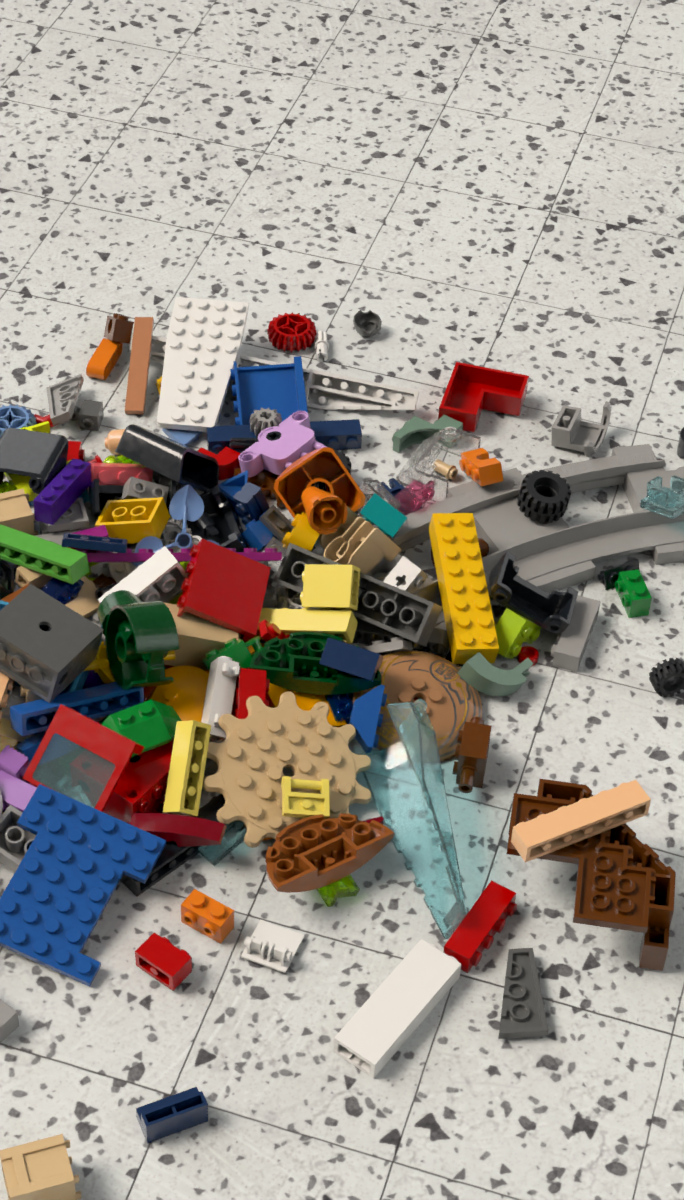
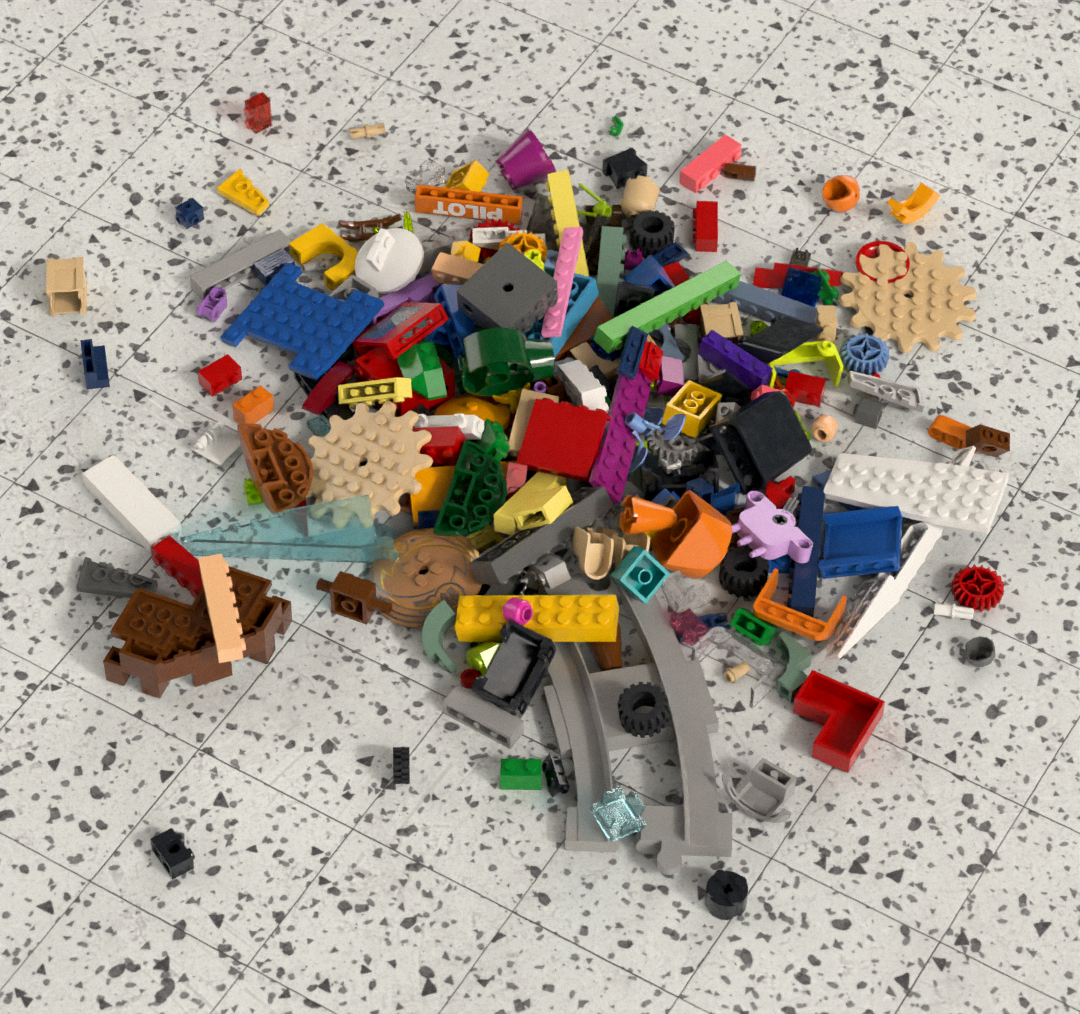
camera: 105 degrees right, 5 degrees up
nougat tile [125,317,154,414] -> none
light grey gear [250,407,282,436] -> none
light yellow plate [281,776,330,818] -> none
dark blue piece [319,638,383,682] -> none
blue slope [349,685,387,754] -> none
orange arch [459,448,504,486] -> none
none -> medium lavender piece [197,287,228,322]
none -> dark pink head [503,598,533,626]
none -> green brick [729,608,779,646]
none -> orange windscreen [753,568,847,641]

